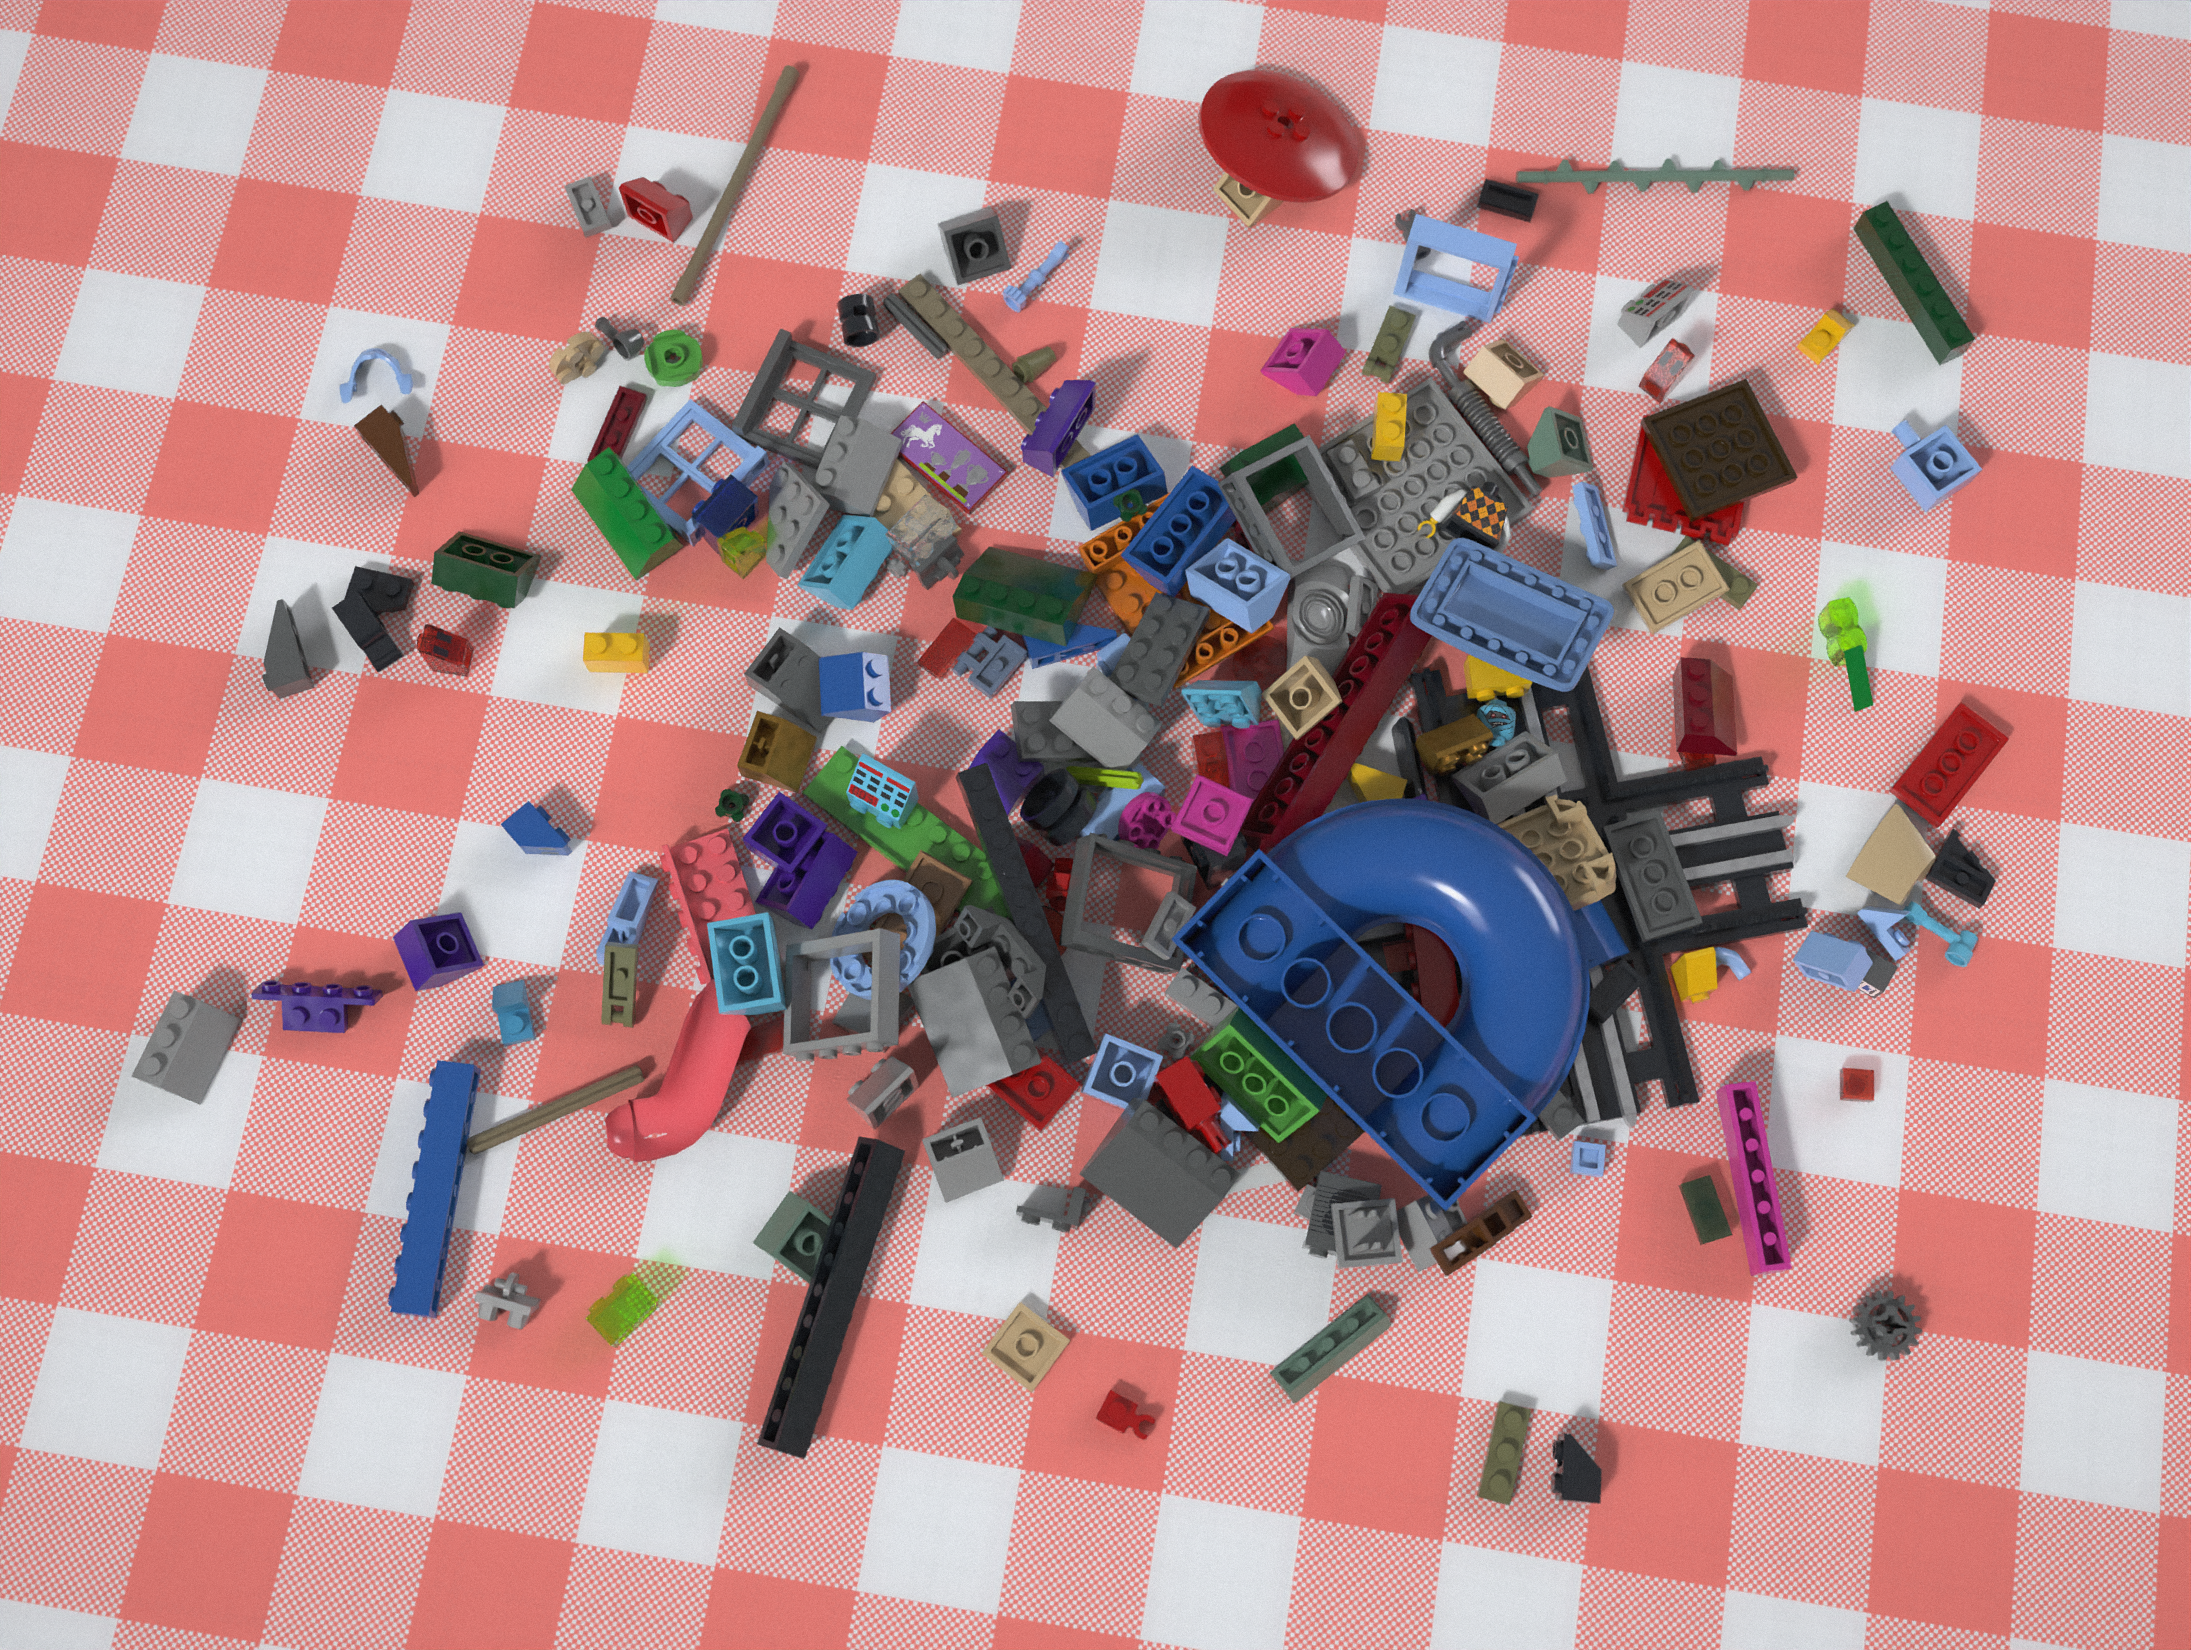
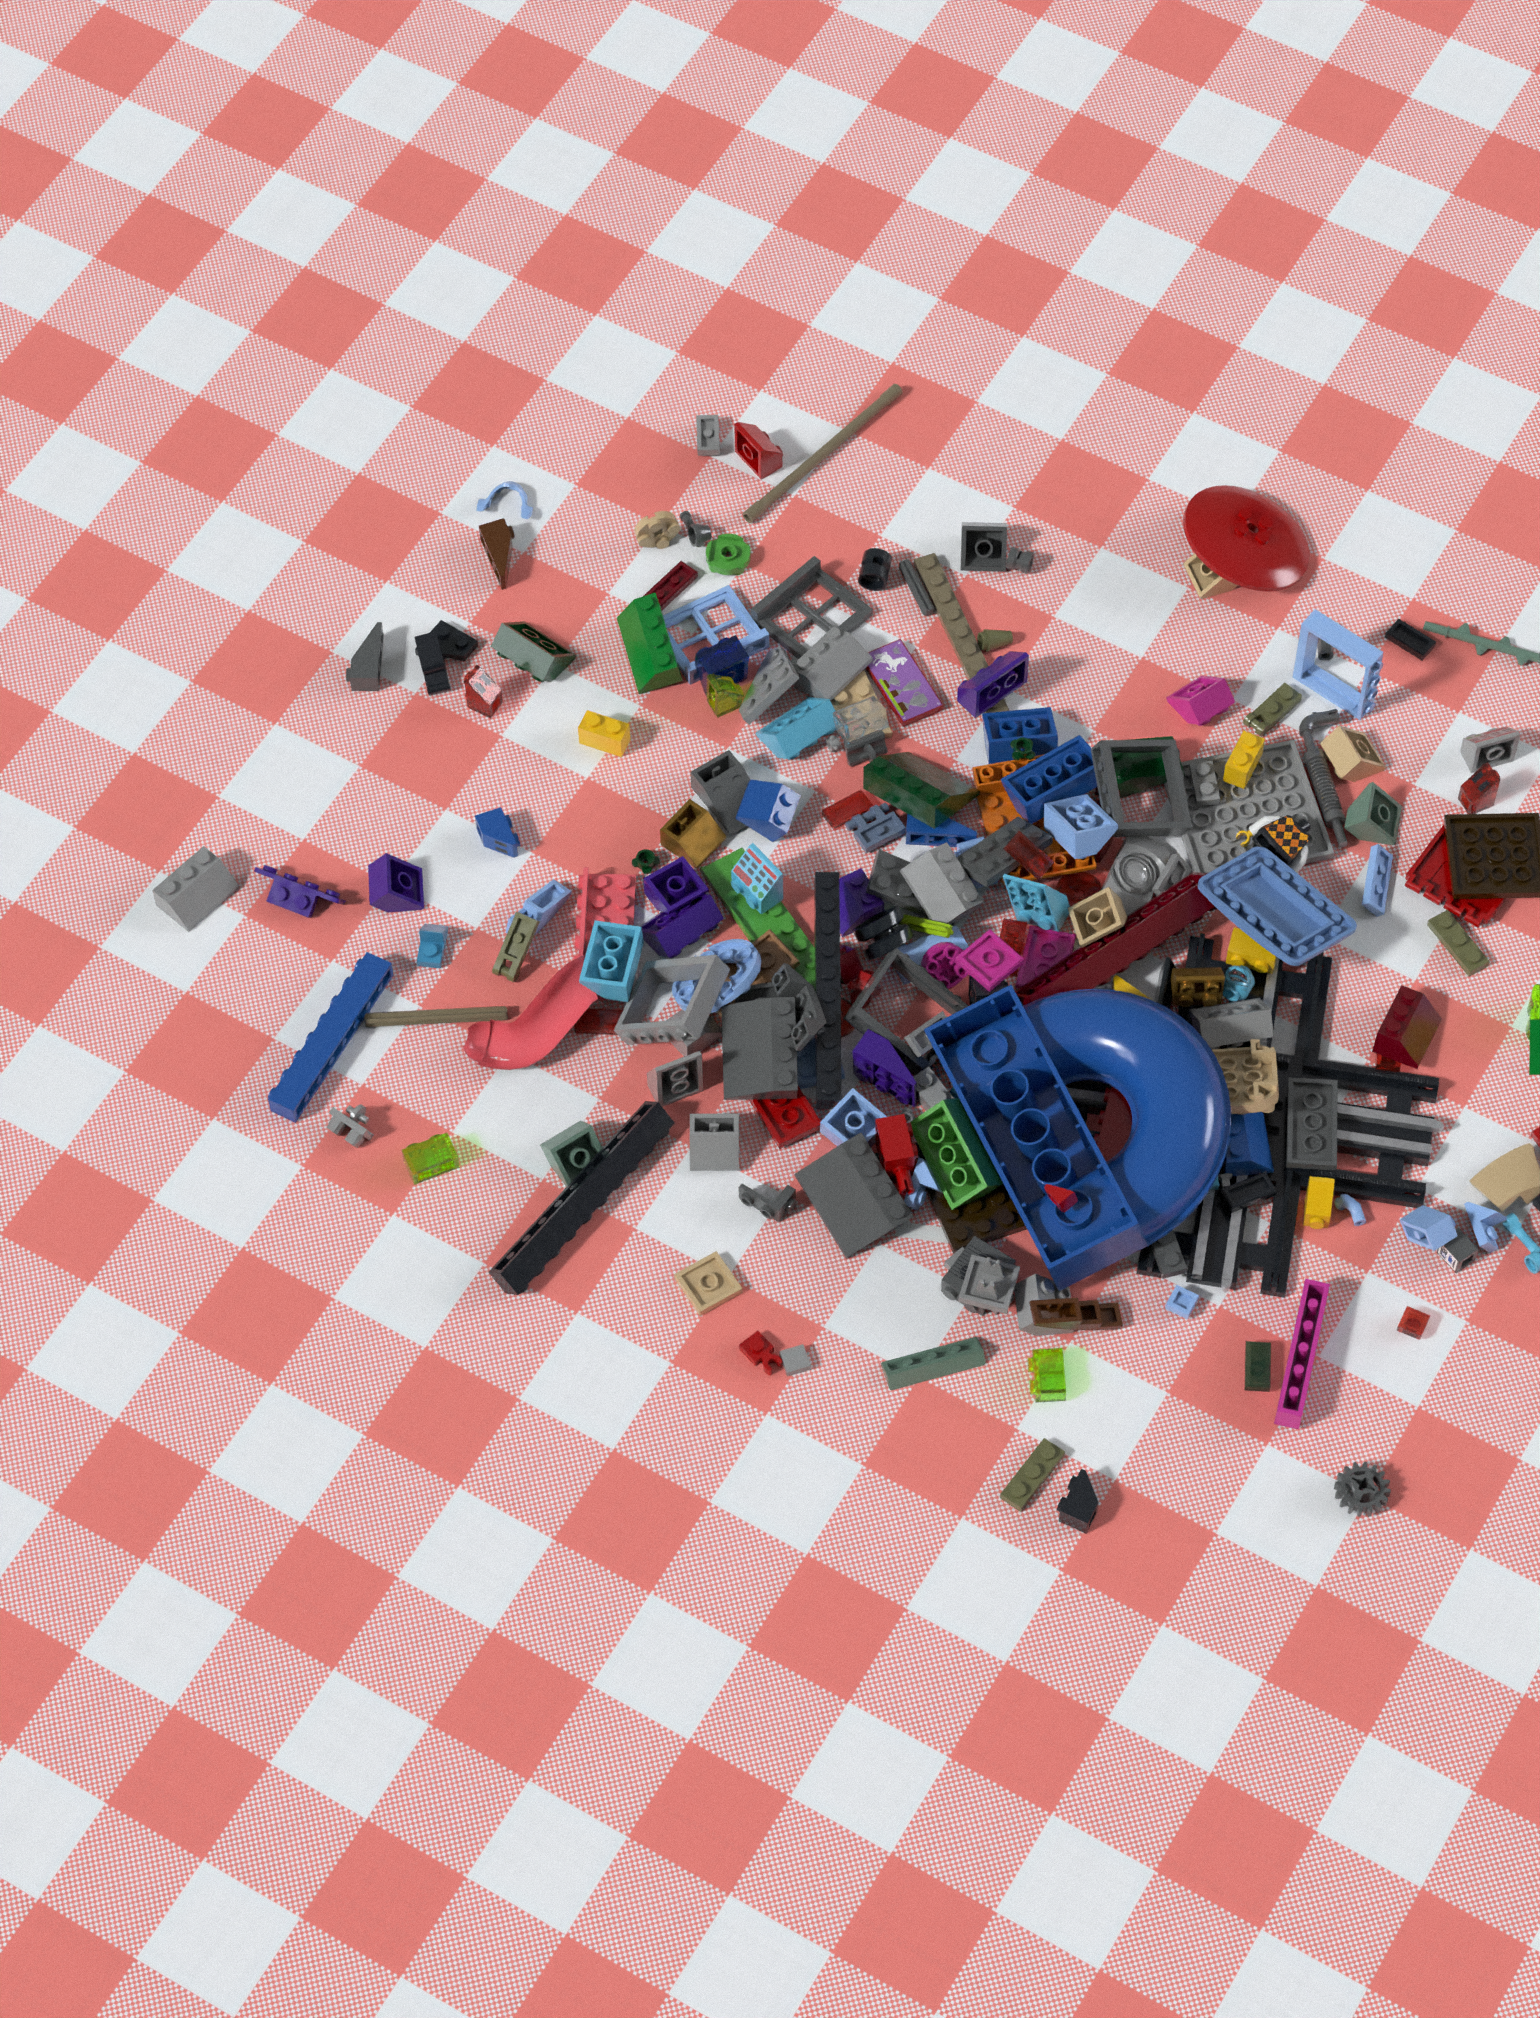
camera: 25 degrees right, 15 degrees down
light blue piece [1003,240,1069,312] -> none
tan tile [1622,540,1730,635] -> none
none -> light grey tile [779,1344,811,1376]
none -> dark purple slope [852,1029,917,1107]
none -> clear red tile [1003,831,1054,880]
none -> dark grey wheel [1006,546,1034,574]
none -> clear neon green brick [1027,1348,1066,1403]
none -> red slope [1044,1184,1078,1213]

